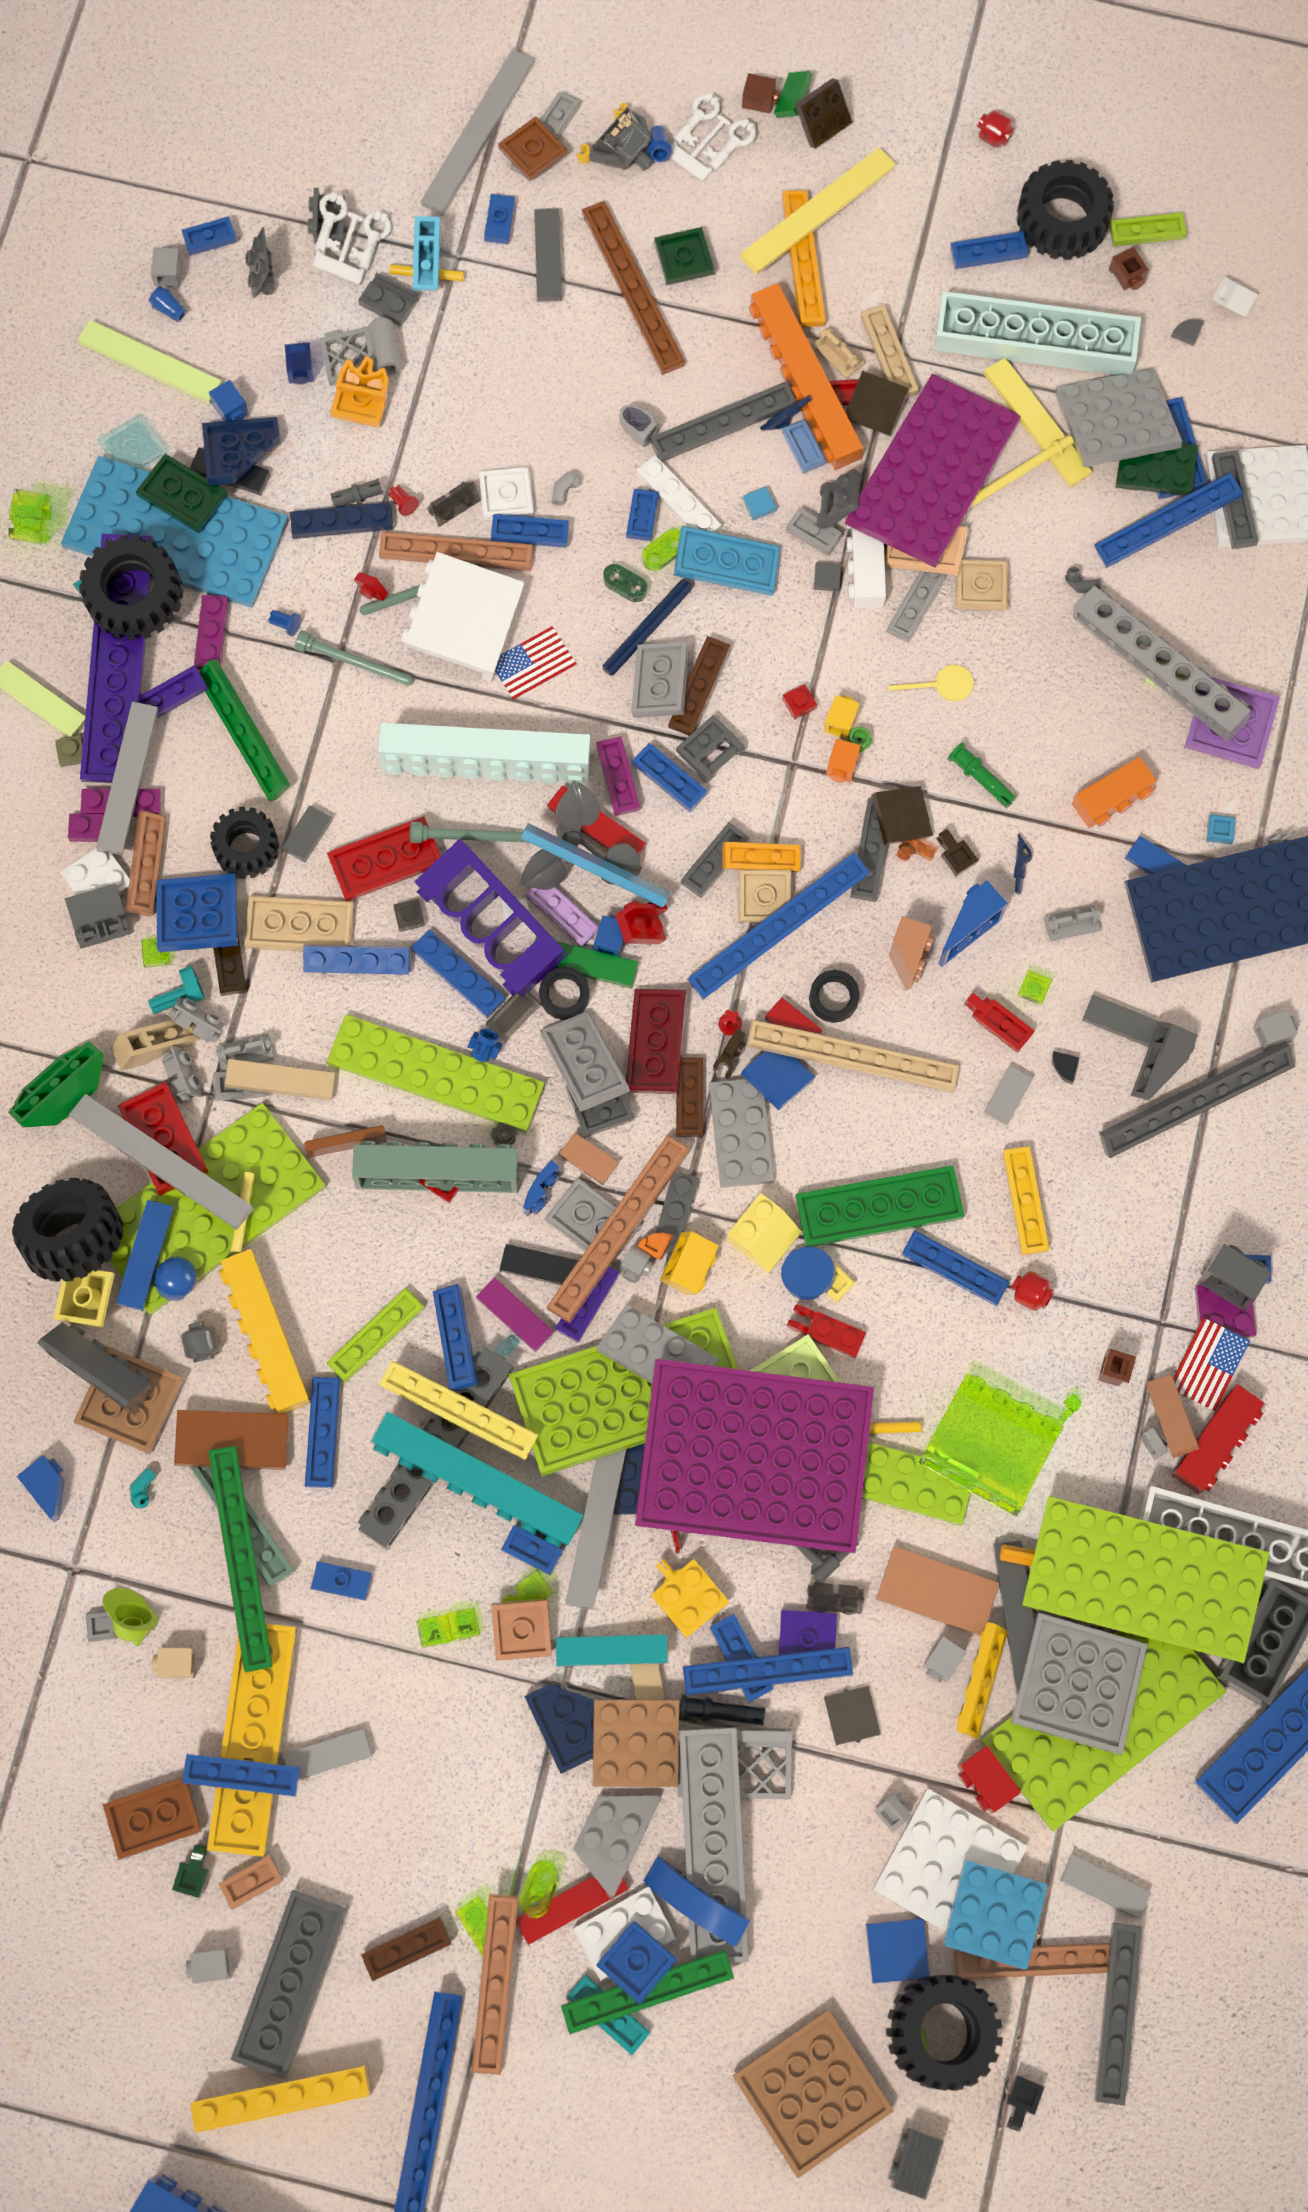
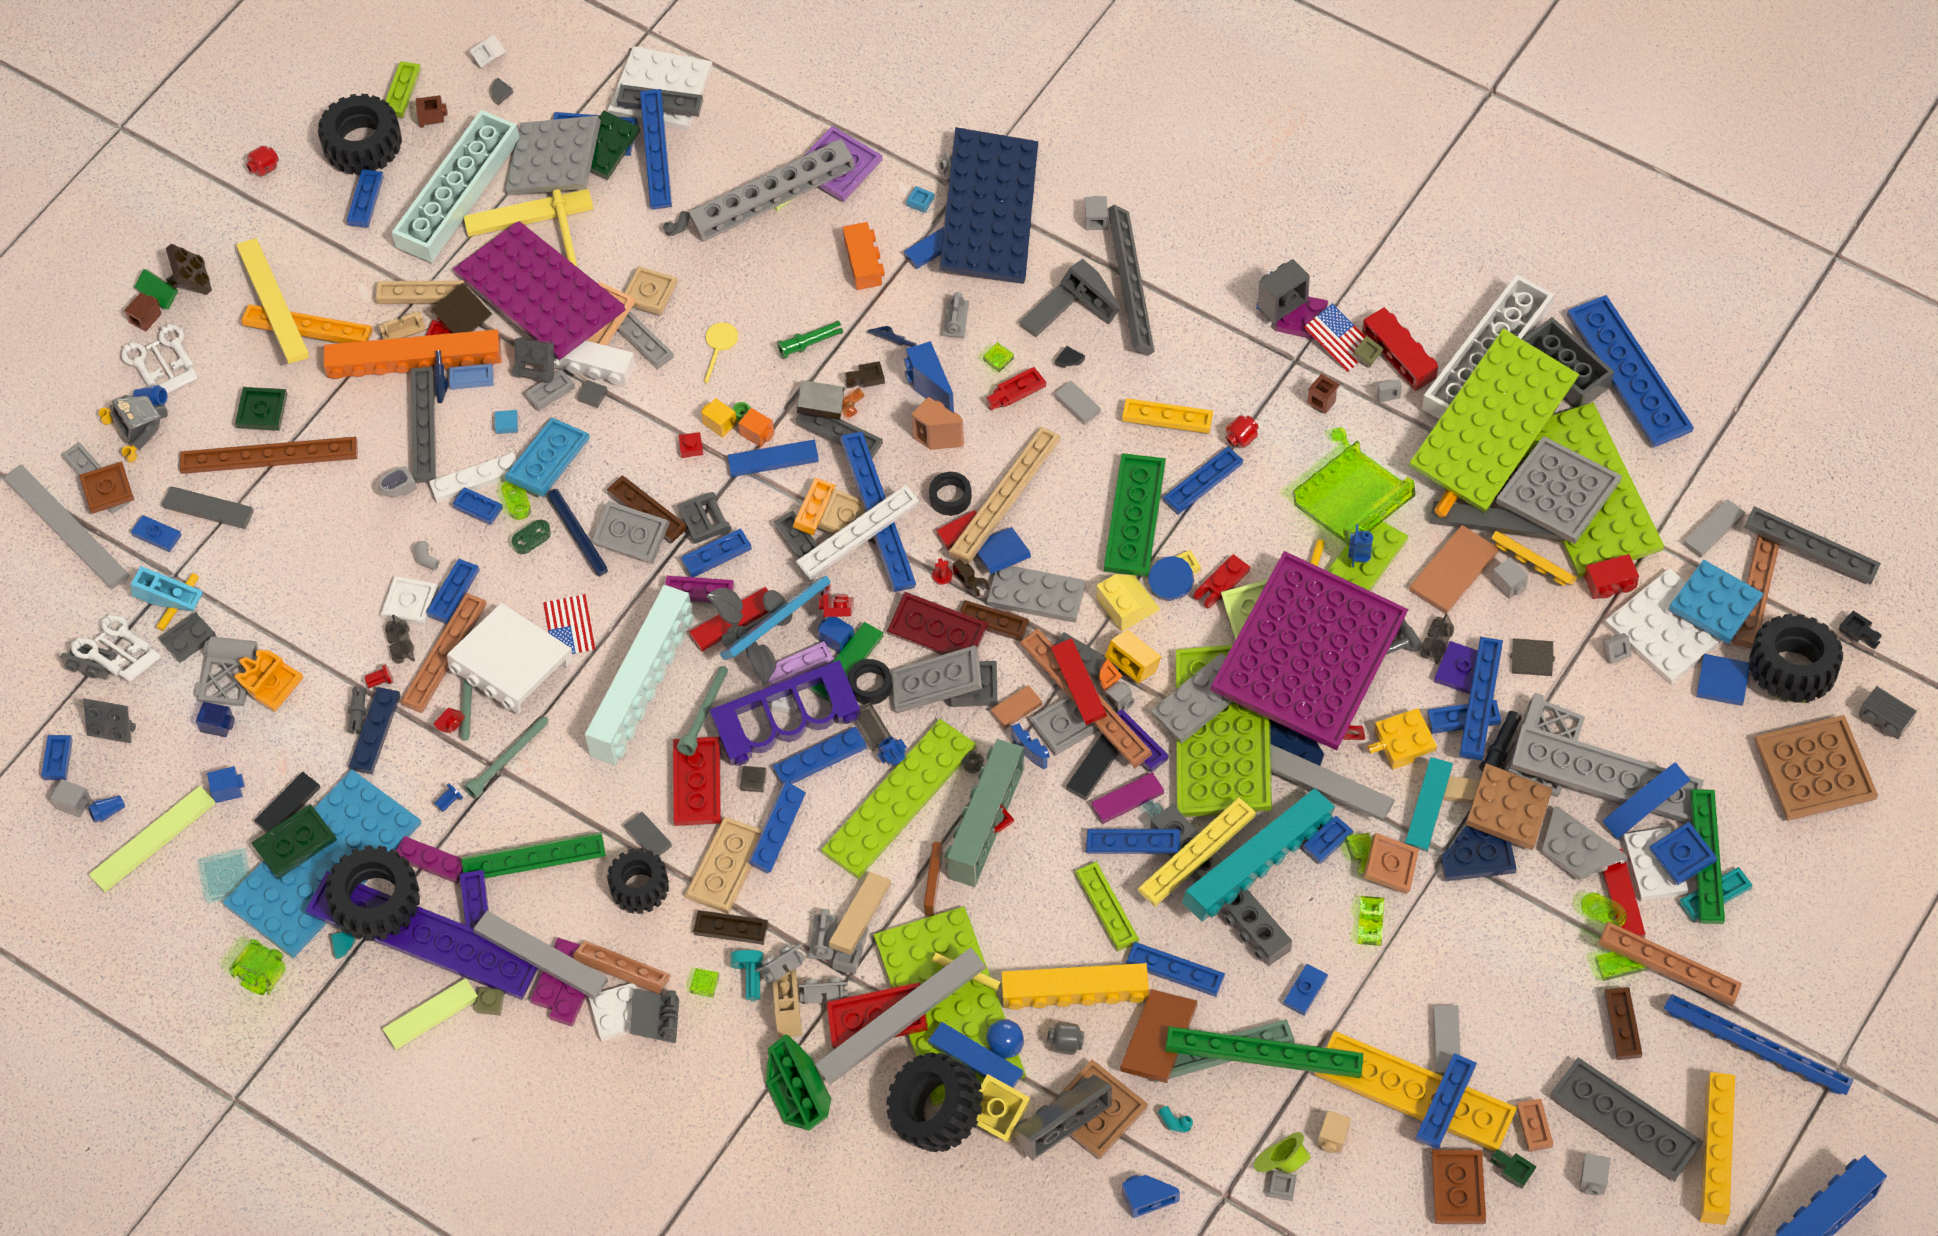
camera: 65 degrees left, 15 degrees down
blue plate [157,873,238,952] -> none
dark blue plate [202,417,280,486] -> none
nougat tile [1146,1374,1199,1458] -> none
none -> blue tile [728,439,819,477]
none -> white tile [796,485,920,580]
none -> red tile [1051,638,1107,725]
none -> blue hinge [1348,524,1373,568]
none -> olive plate [1352,336,1384,367]

